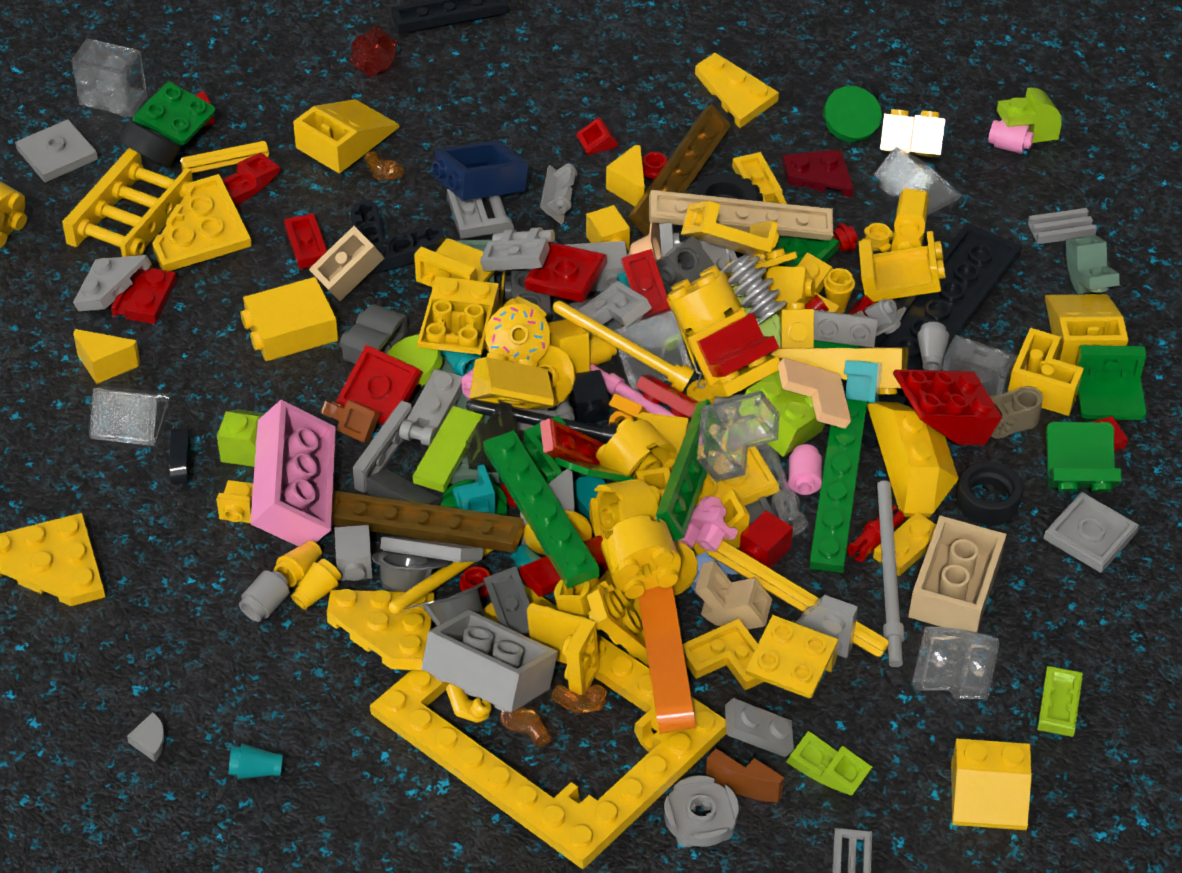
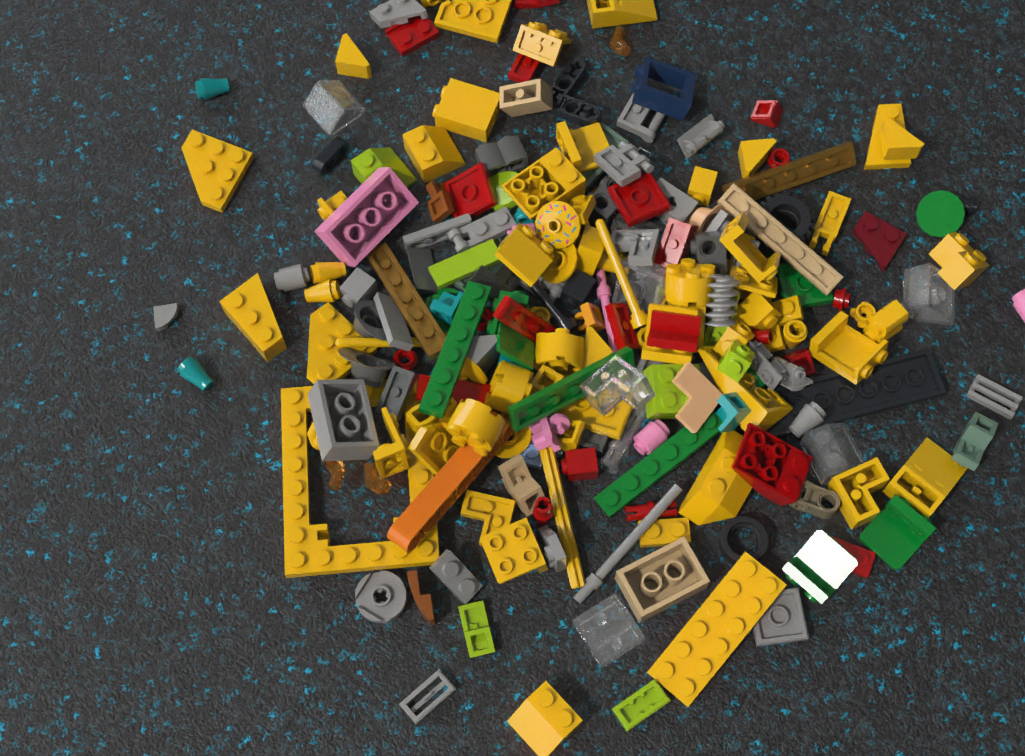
camera: 45 degrees right, 20 degrees up
none -> yellow wedge [219,273,287,363]
none -> yellow slope [402,125,465,184]
none -> yellow bracket [513,21,572,66]
none -> red pin [533,496,553,526]
none -> yellow plate [647,551,787,707]
none -> lime brick [717,339,755,382]
none -> yellow slope [879,116,924,160]

